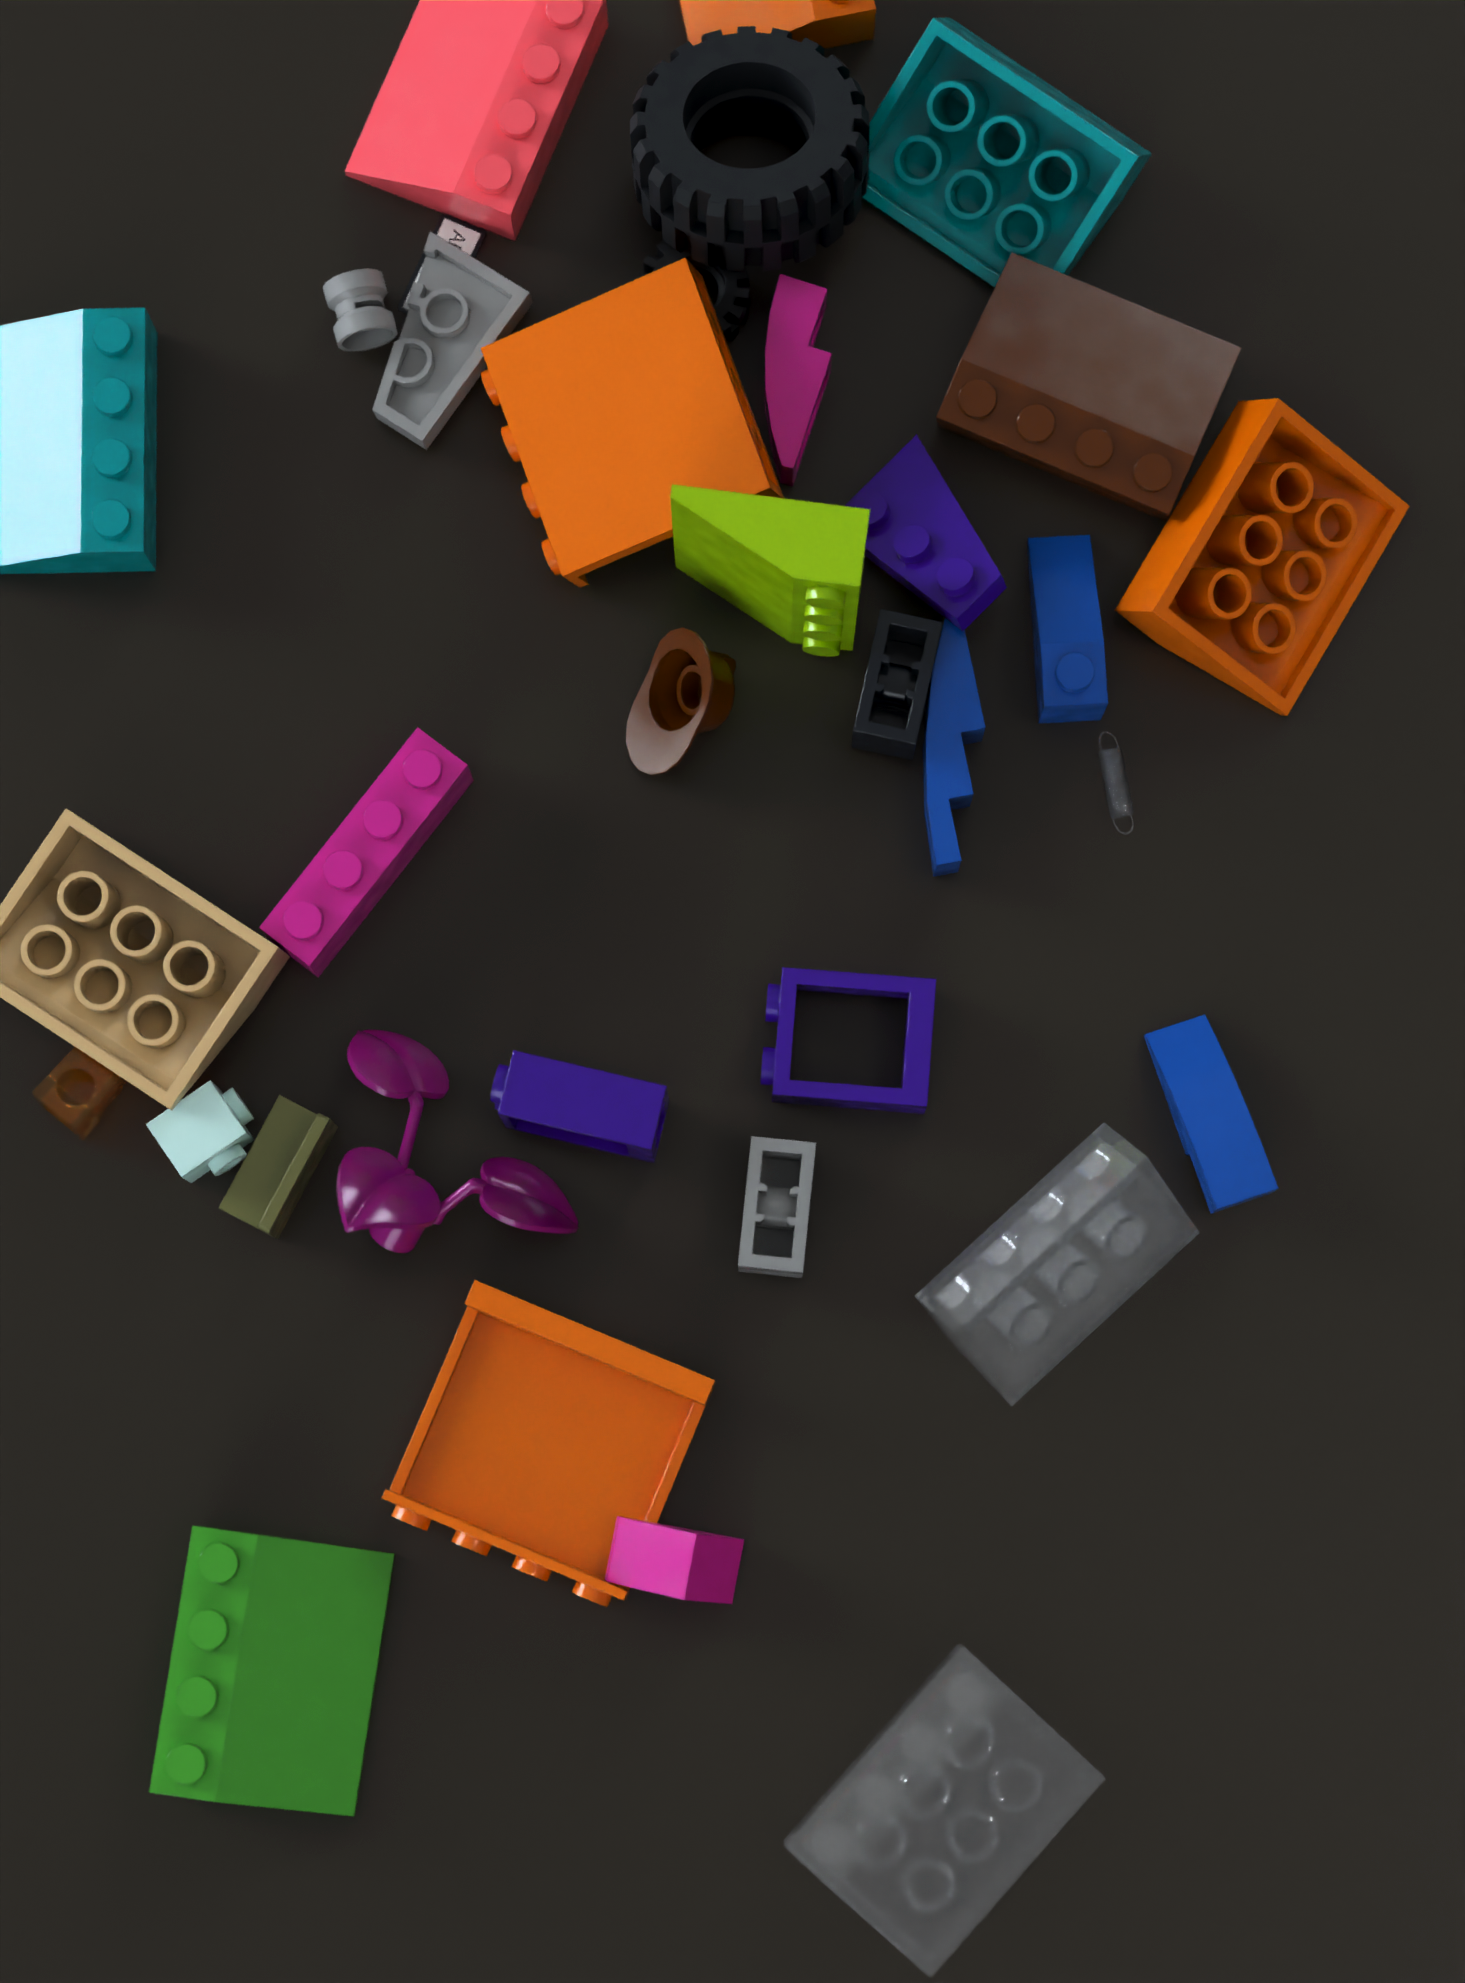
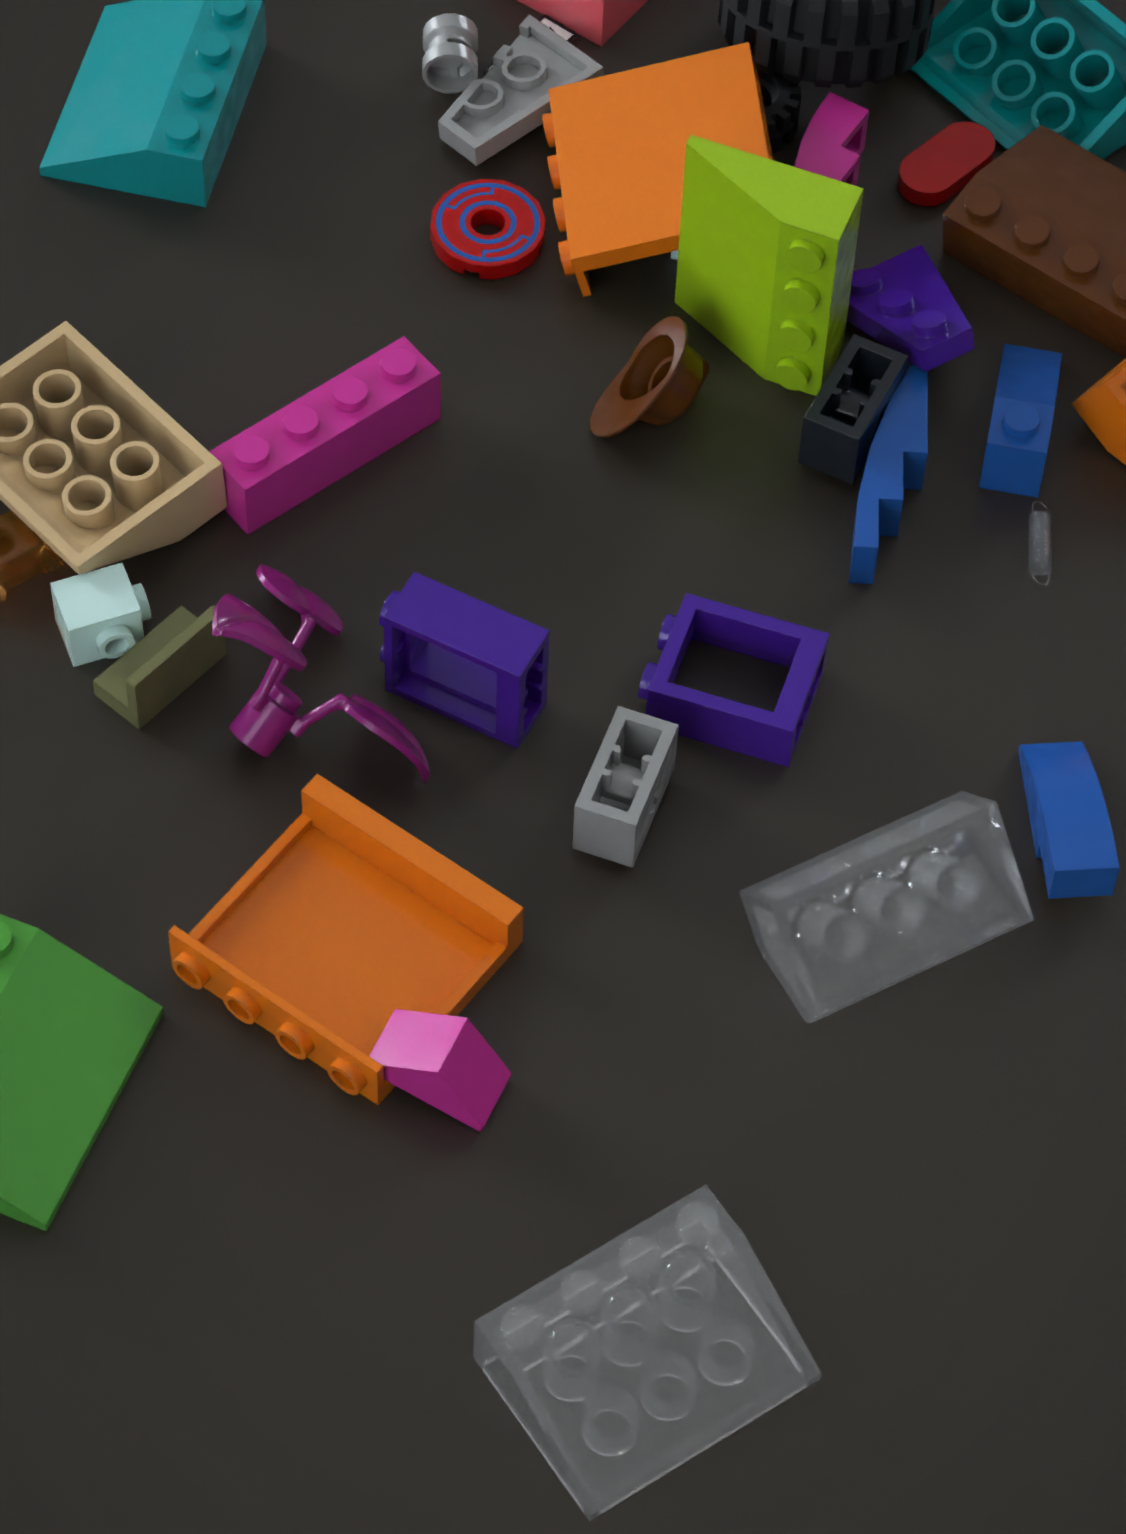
camera: 10 degrees right, 25 degrees down
none -> red tile [430,179,546,280]
none -> red tile [897,121,995,206]

